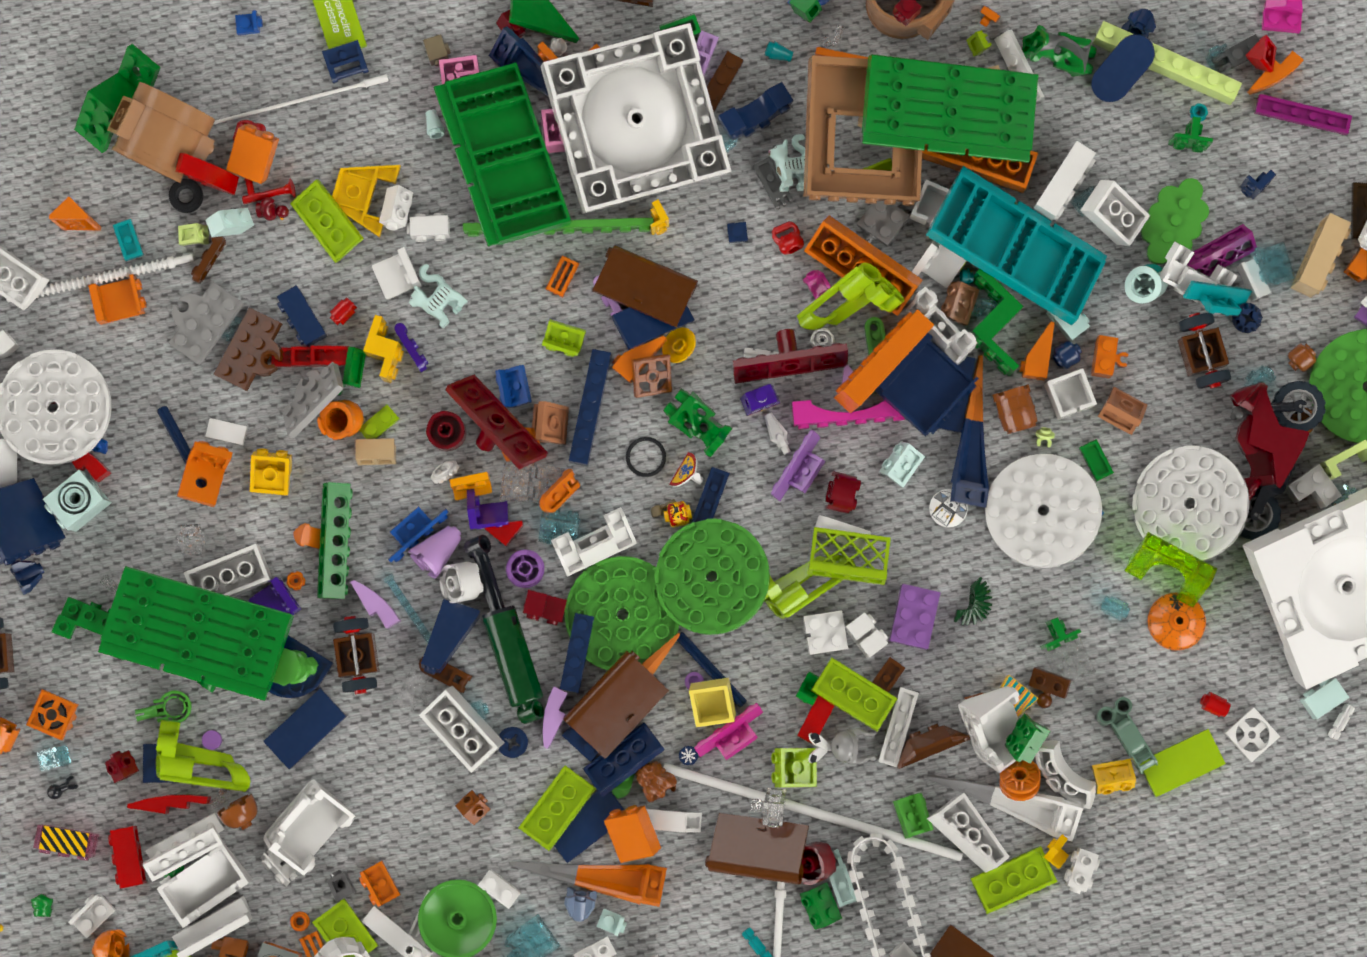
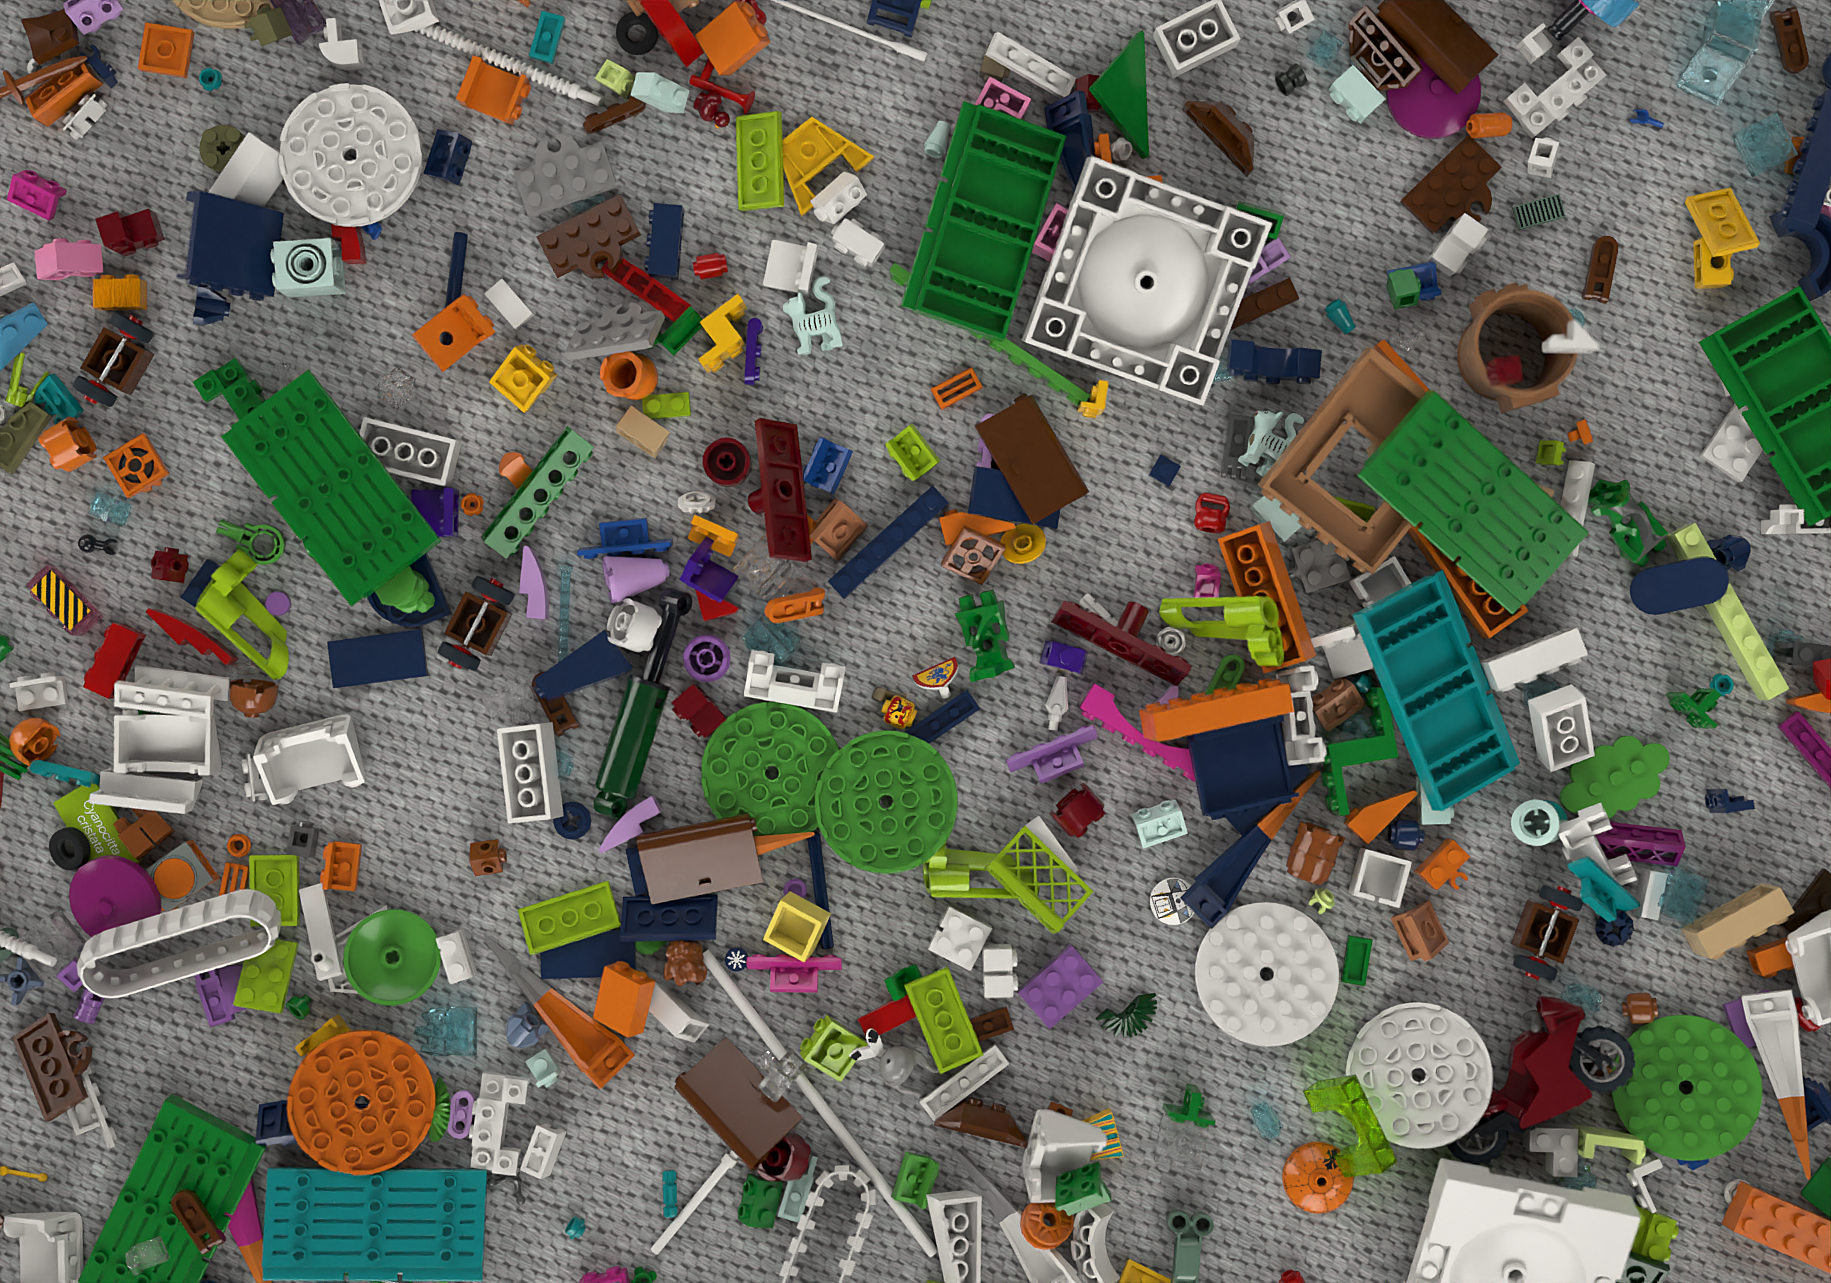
camera: 35 degrees right, 5 degrees up
dark blue plate [560,613,595,693] -> none
black tyre [626,437,666,477] -> none
reddish brown plate [1028,667,1072,708] -> none
none -> dark blue bracket [423,129,473,185]
none -> white plate [985,32,1076,99]
none -> light aqua brick [1250,495,1301,543]

